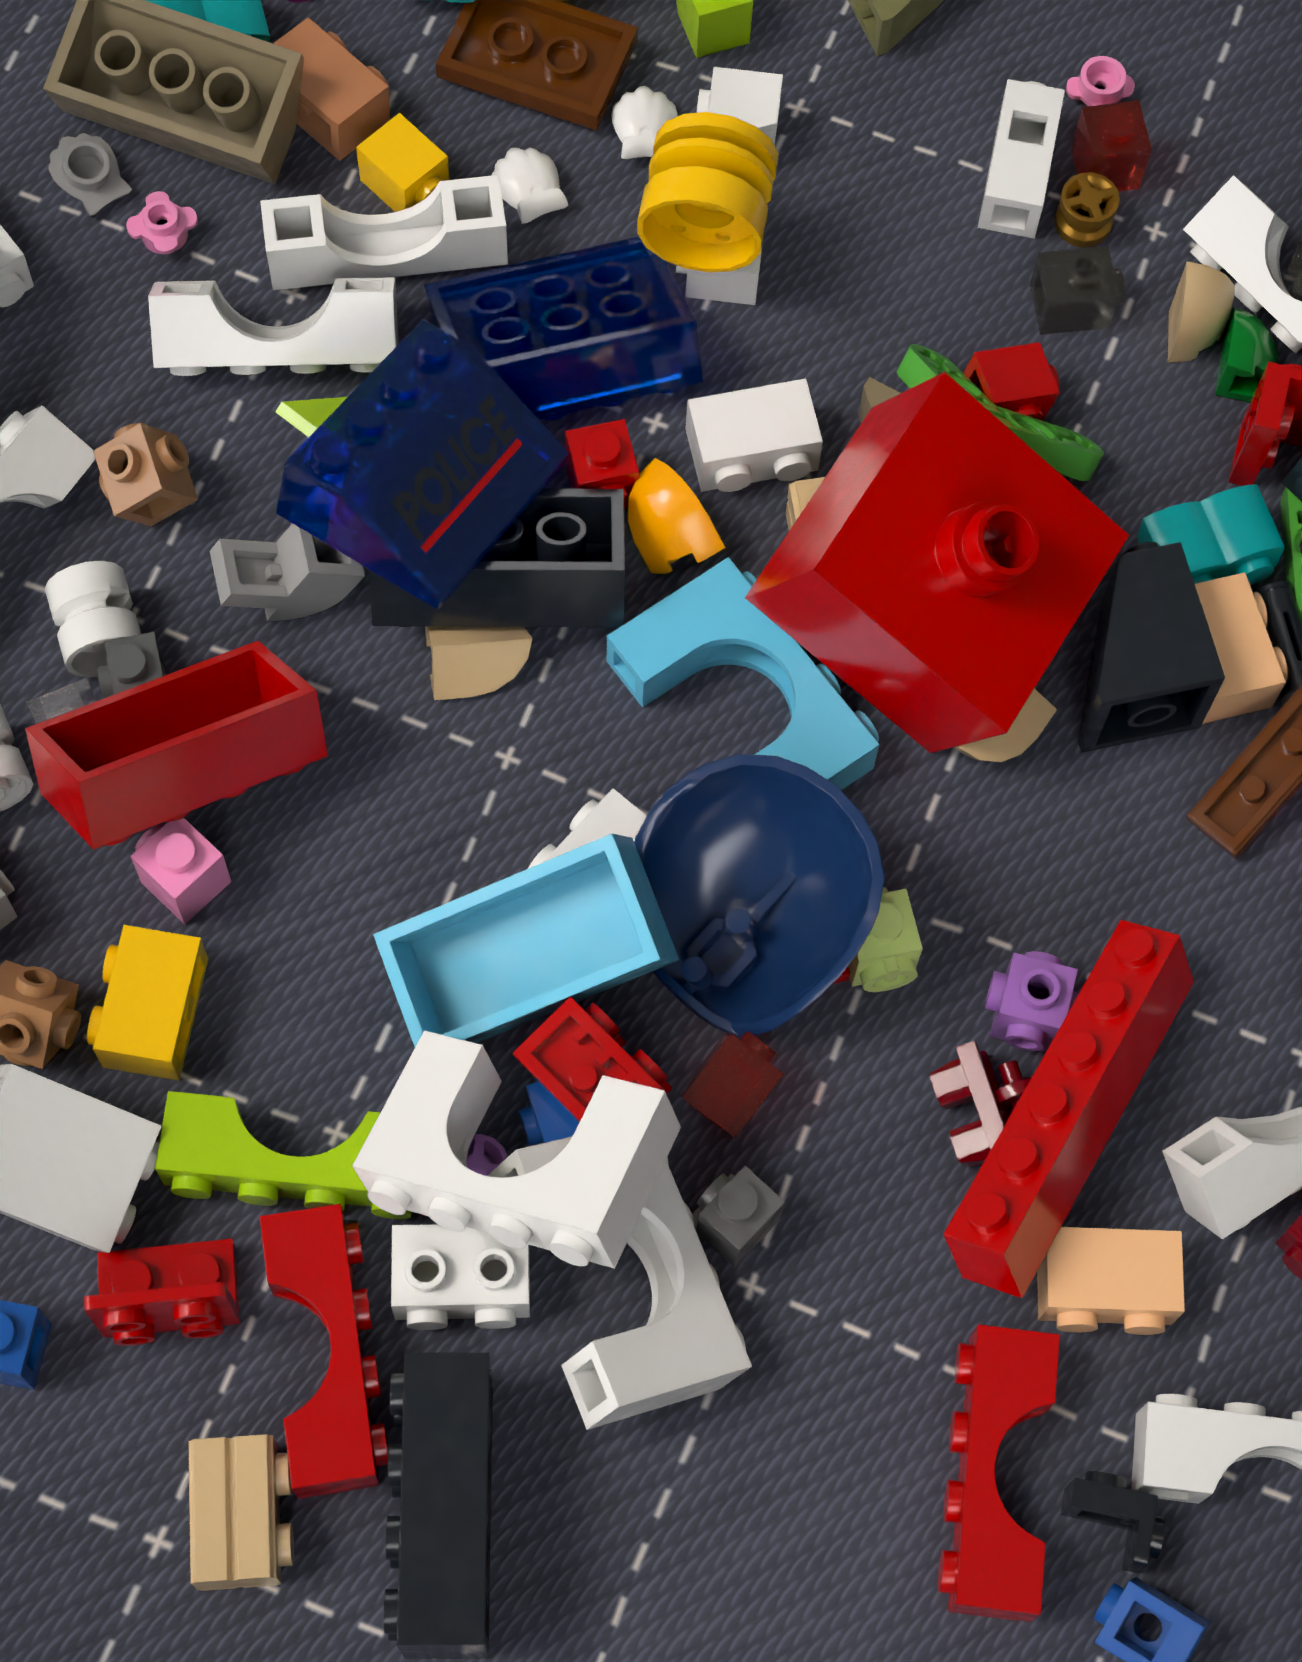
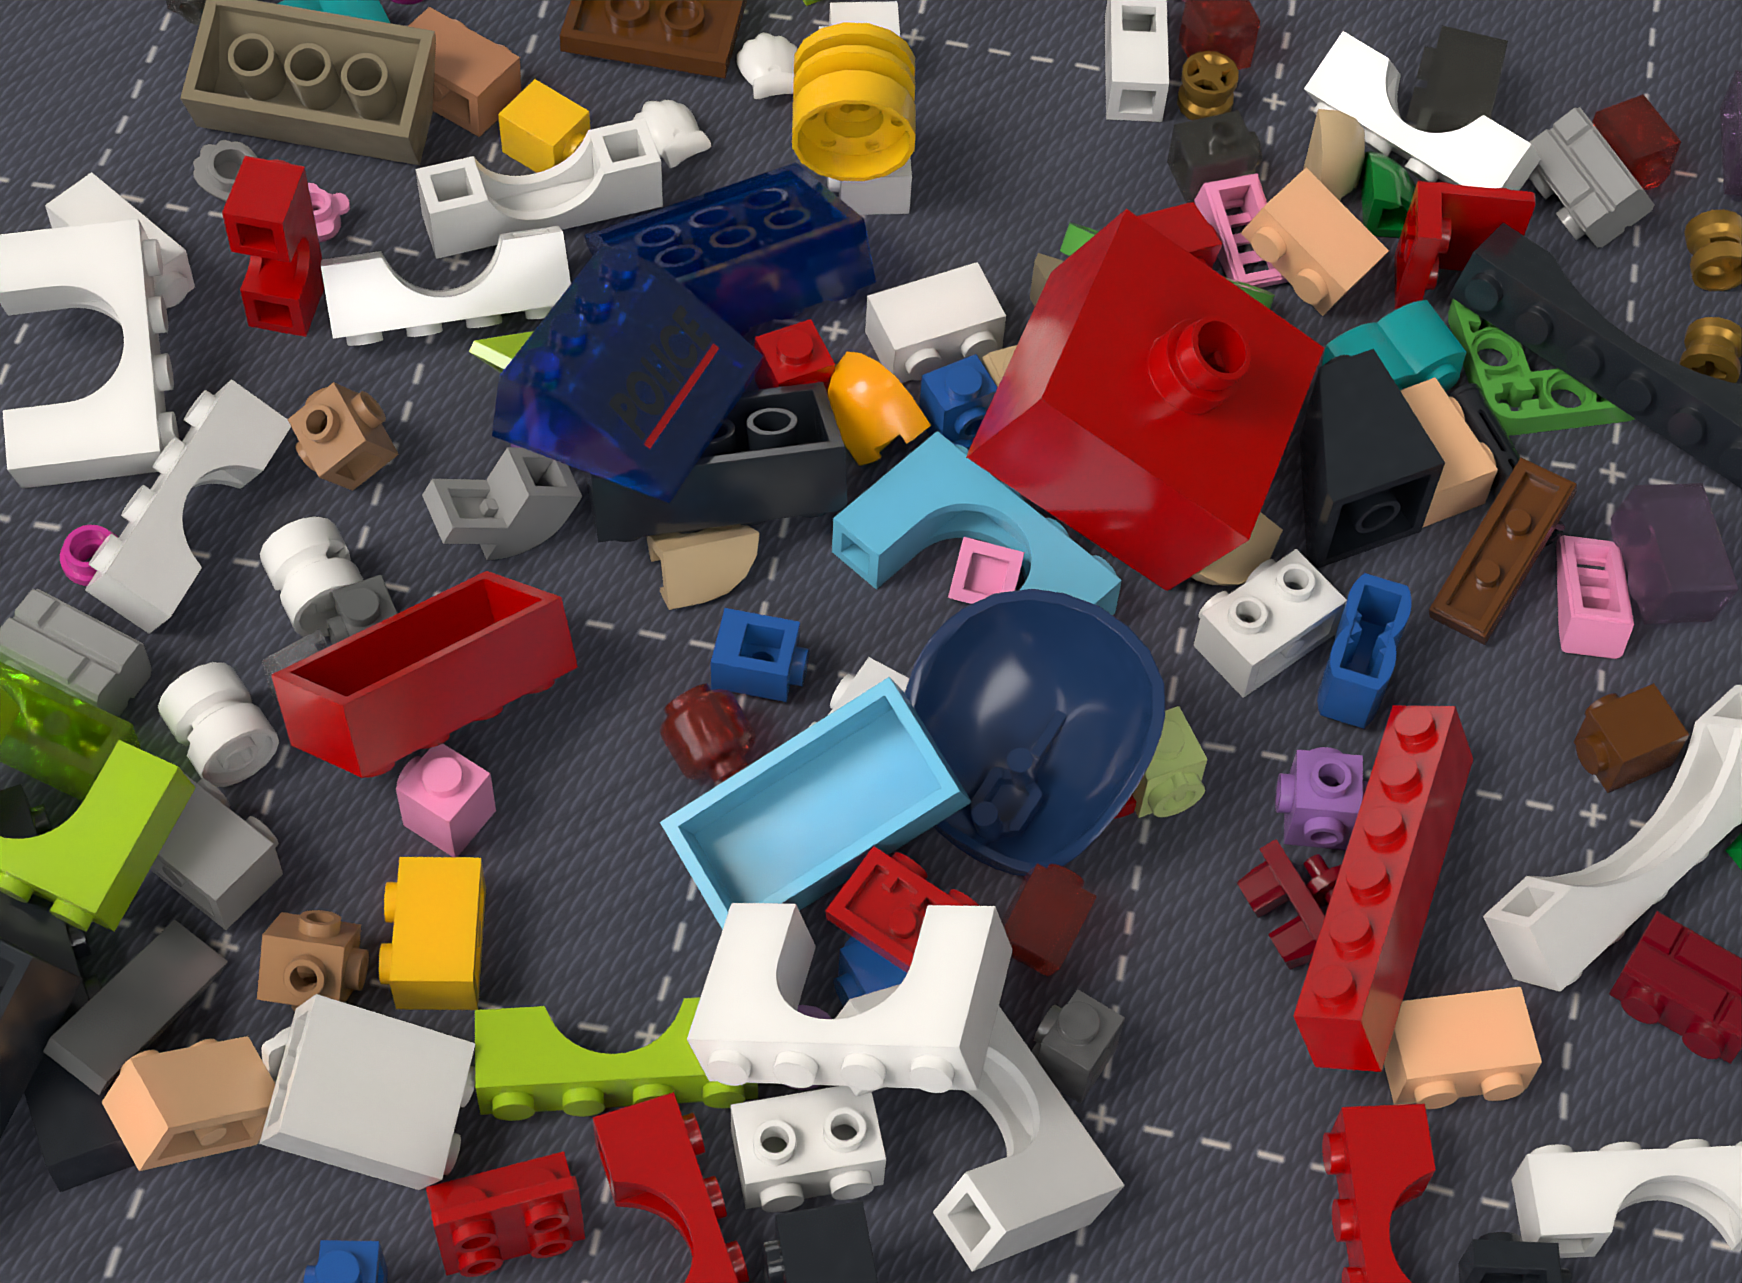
camera: 10 degrees left, 10 degrees down
none -> red arch [222,156,324,337]
none -> clear red head [659,683,756,785]
none -> blue brick [711,608,810,702]
none -> blue brick [919,354,997,450]
none -> bright pink plate [948,537,1025,604]
none -> white brick [1193,549,1347,698]
none -> bright pink slope [1194,174,1288,288]
none -> light nougat brick [1241,167,1389,316]
none -> blue brick [1317,573,1411,729]

